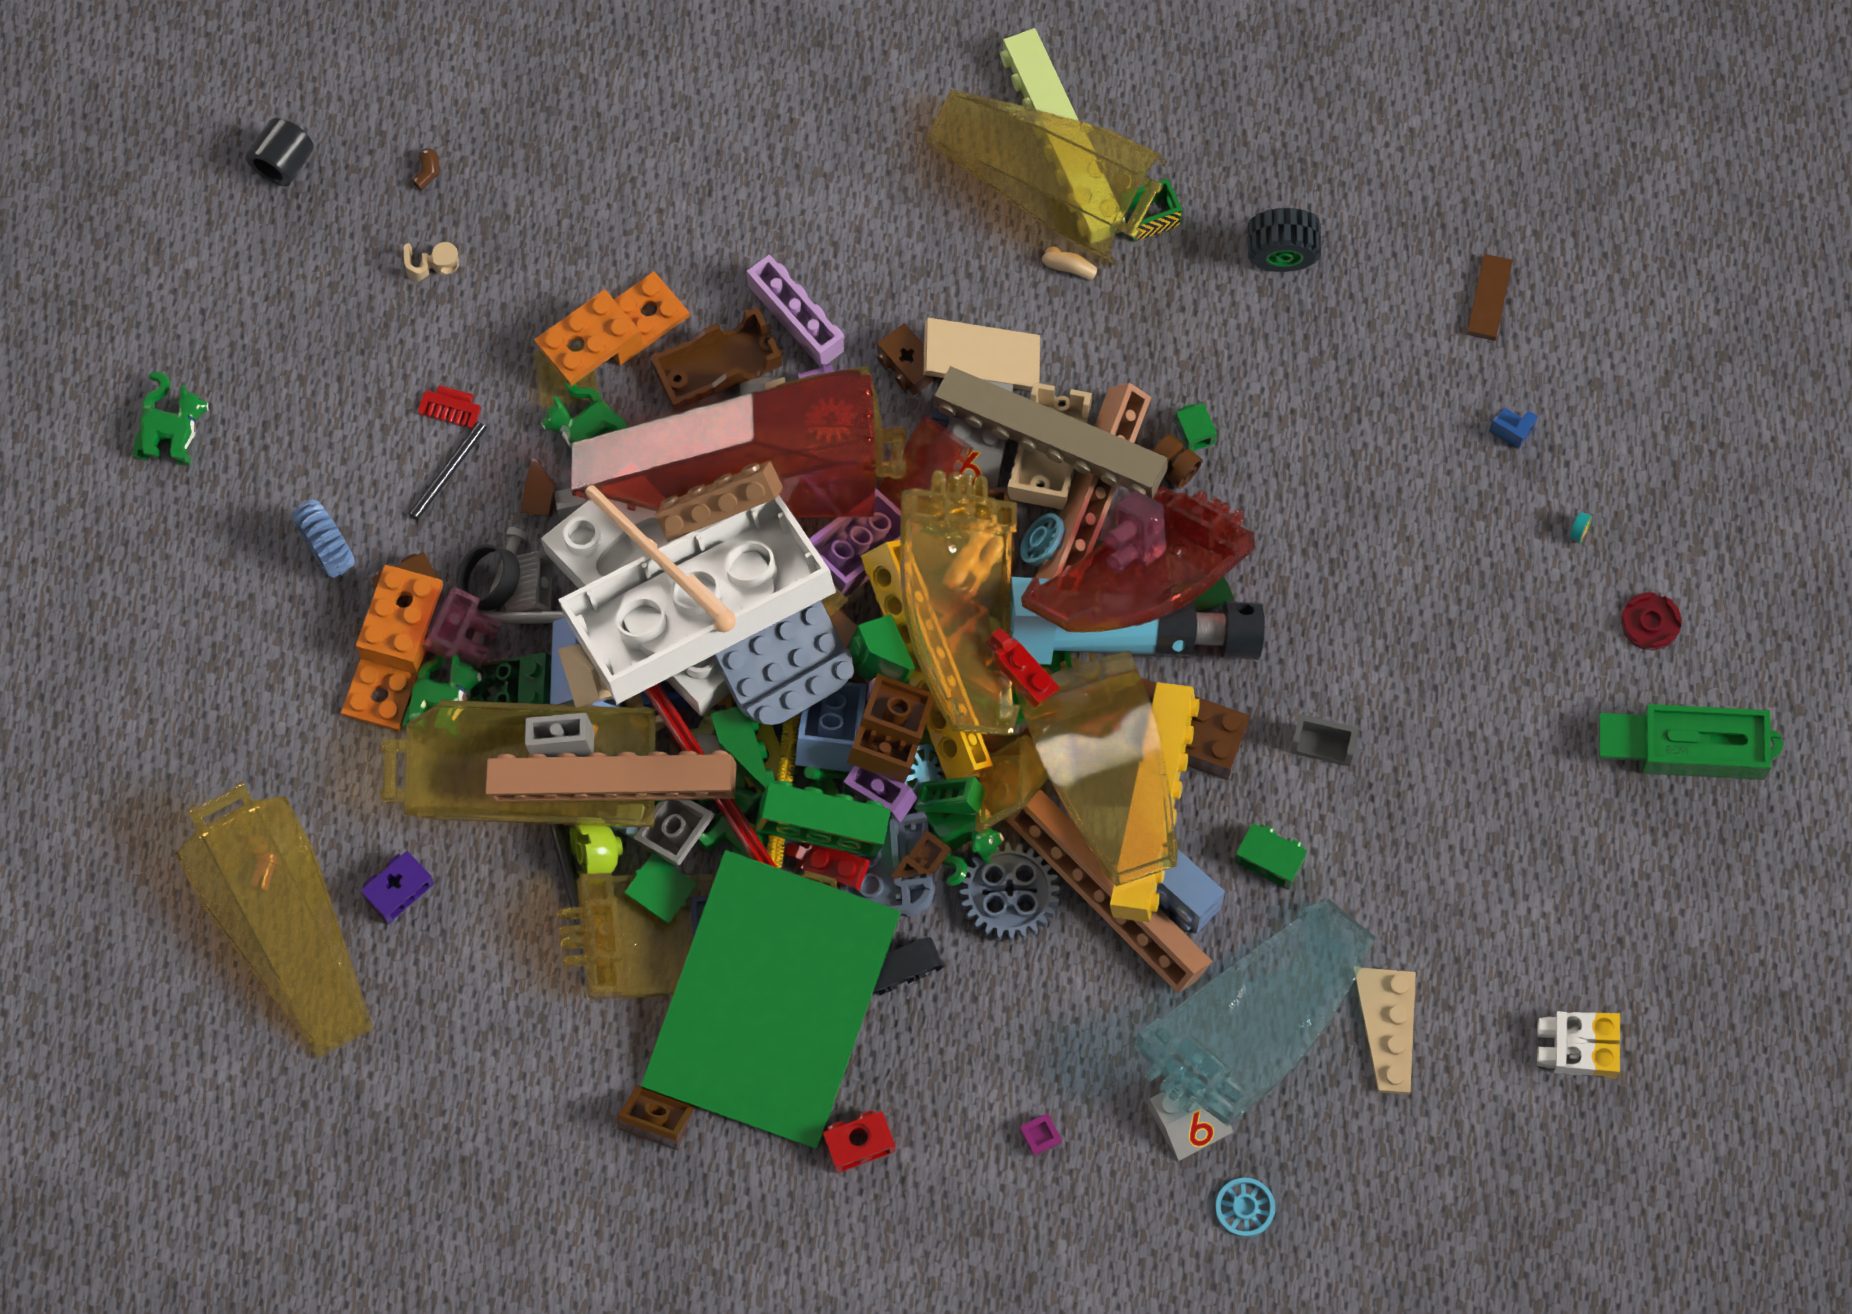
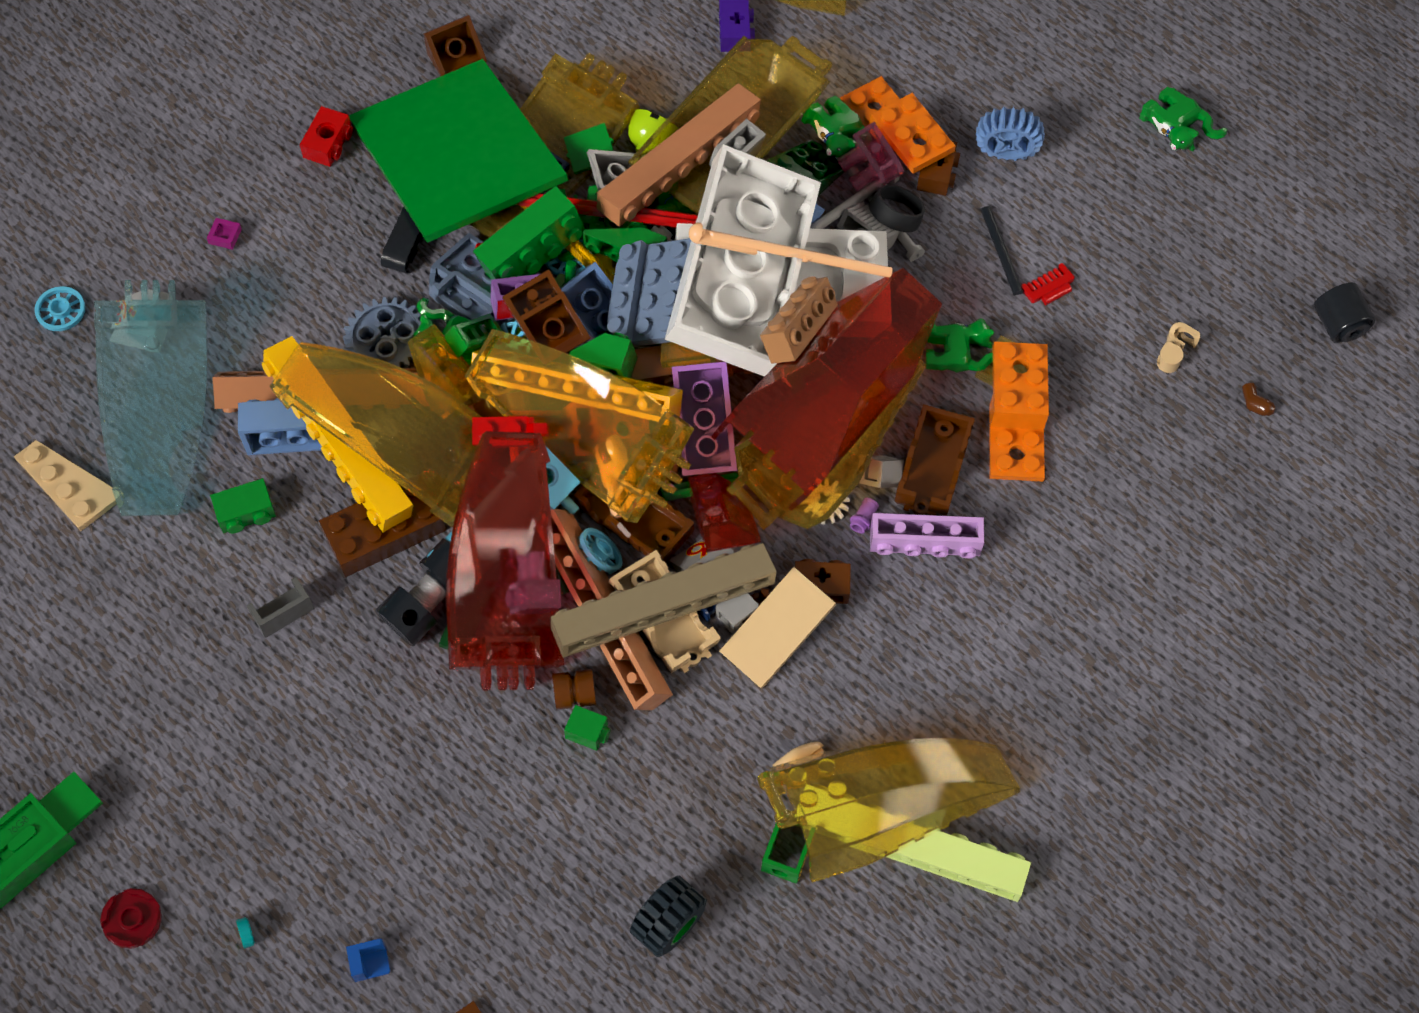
camera: 130 degrees right, 5 degrees down
reddish brown slope [520,459,557,517] -> none
reddish brown slope [891,830,952,879] -> none

